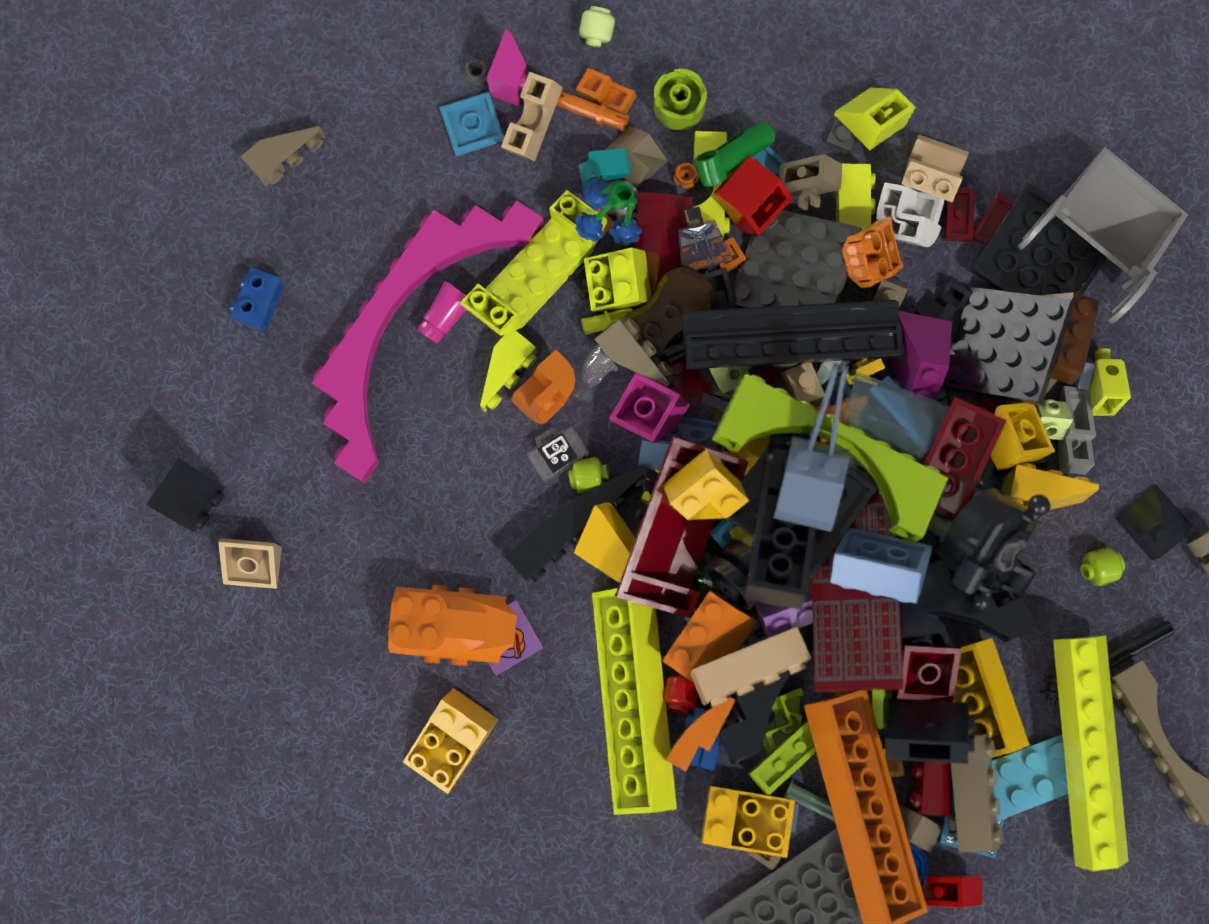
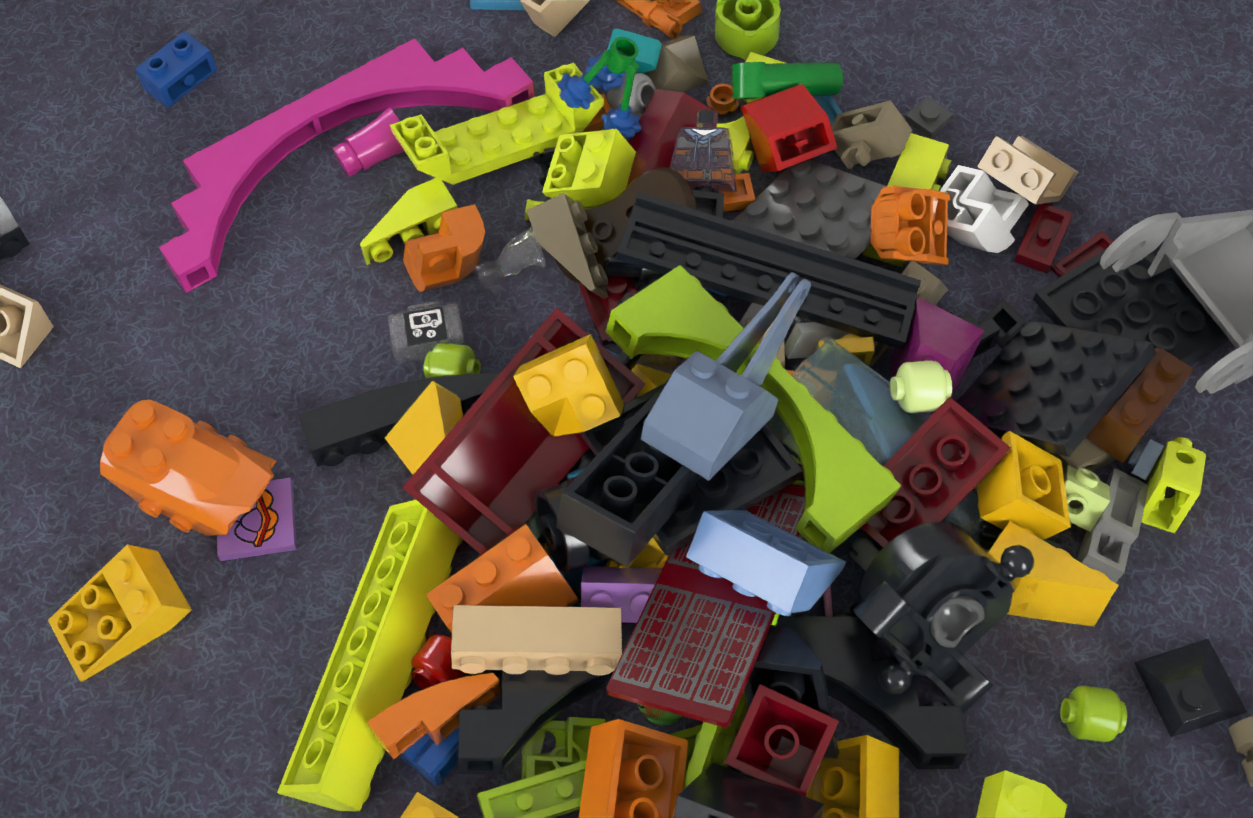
camera: 20 degrees right, 20 degrees down
dark pink slope [609,373,690,444] -> none
neon yellow slope [834,88,916,150] -> none
none -> yellowish green head [890,361,952,413]

